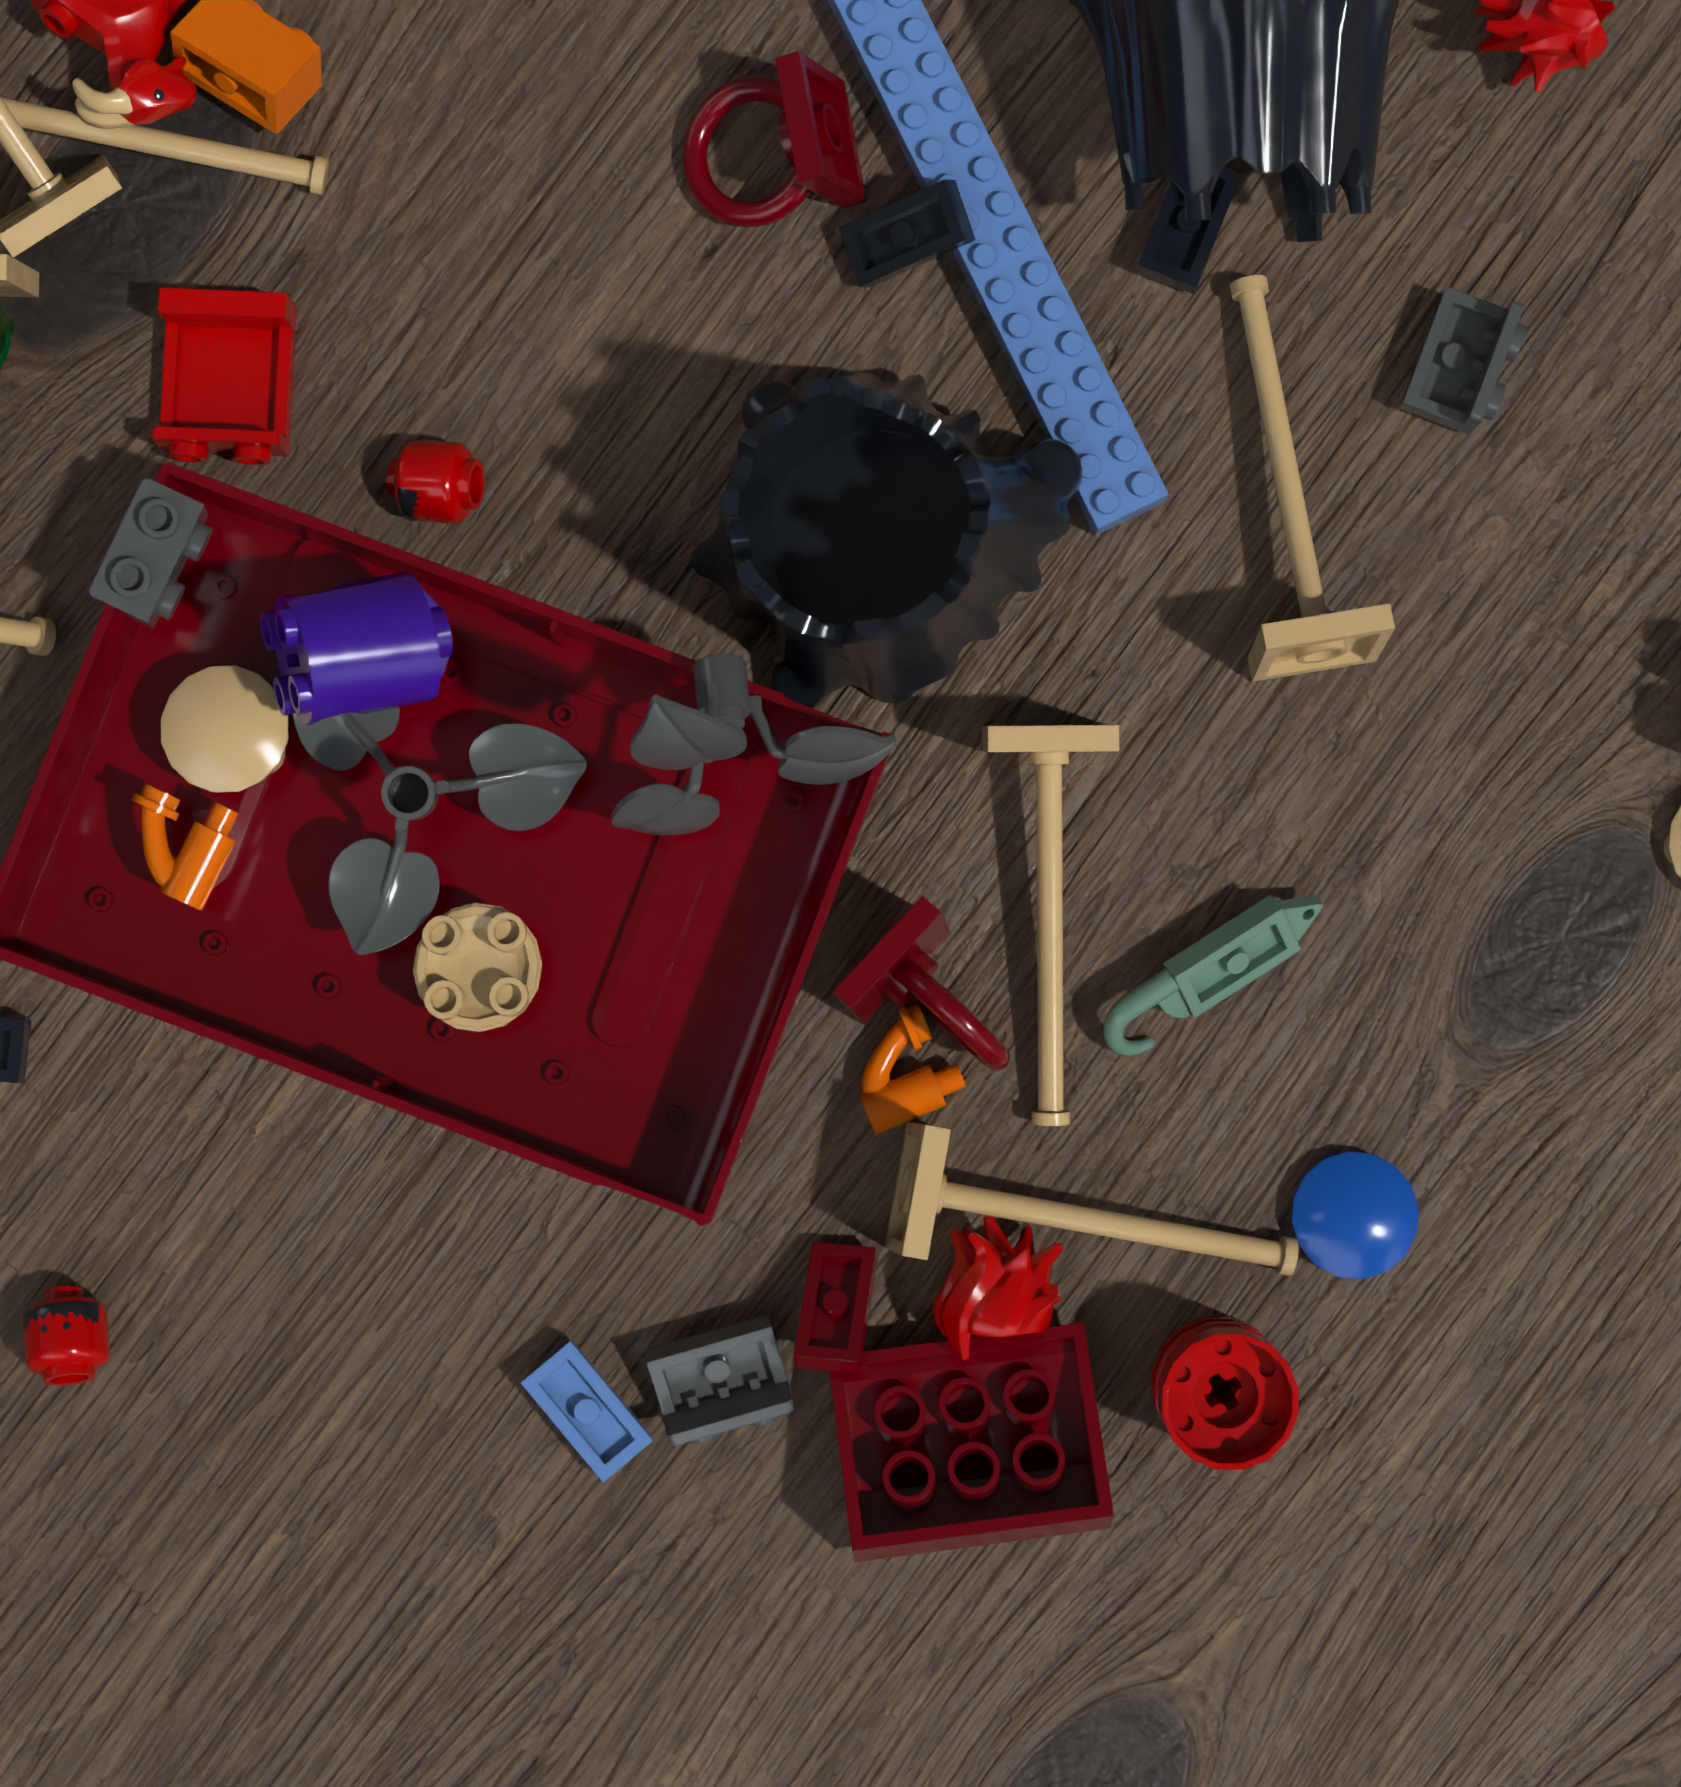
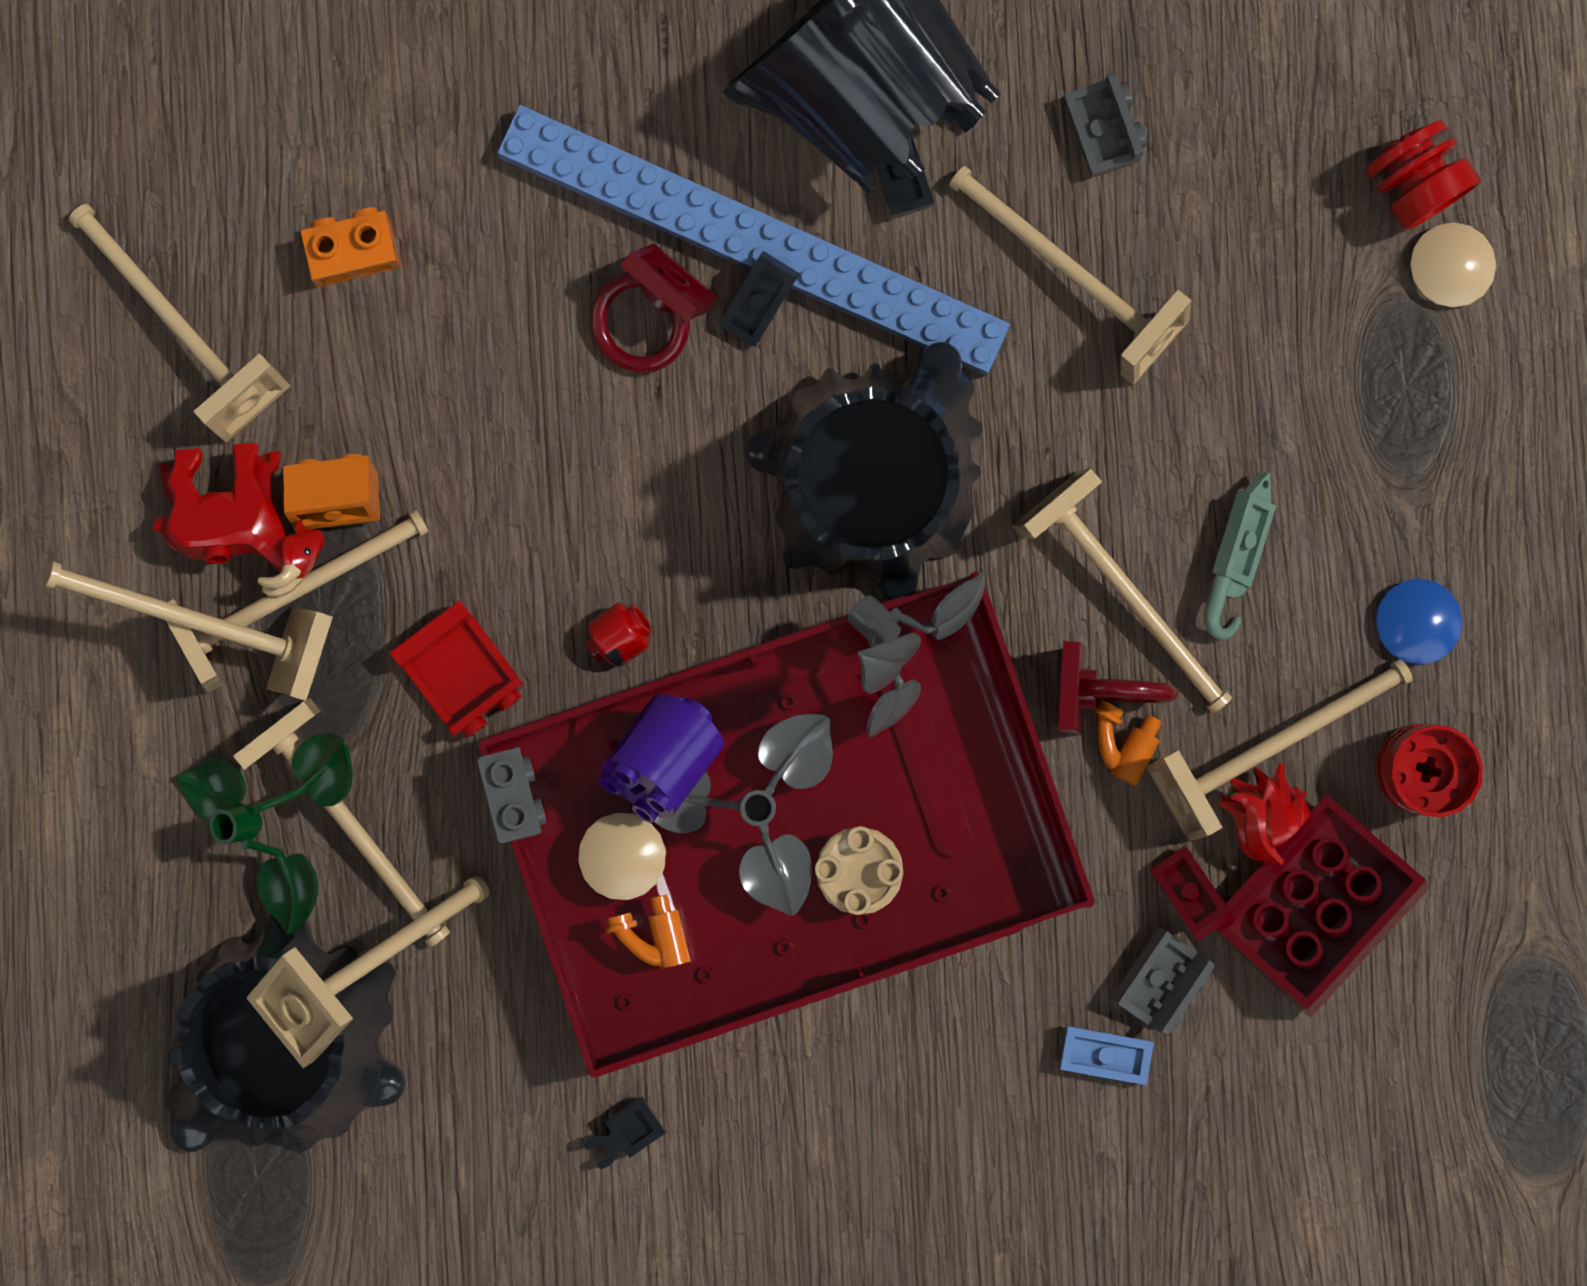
camera: 35 degrees left, 0 degrees up
red head [22,1286,110,1386] -> none

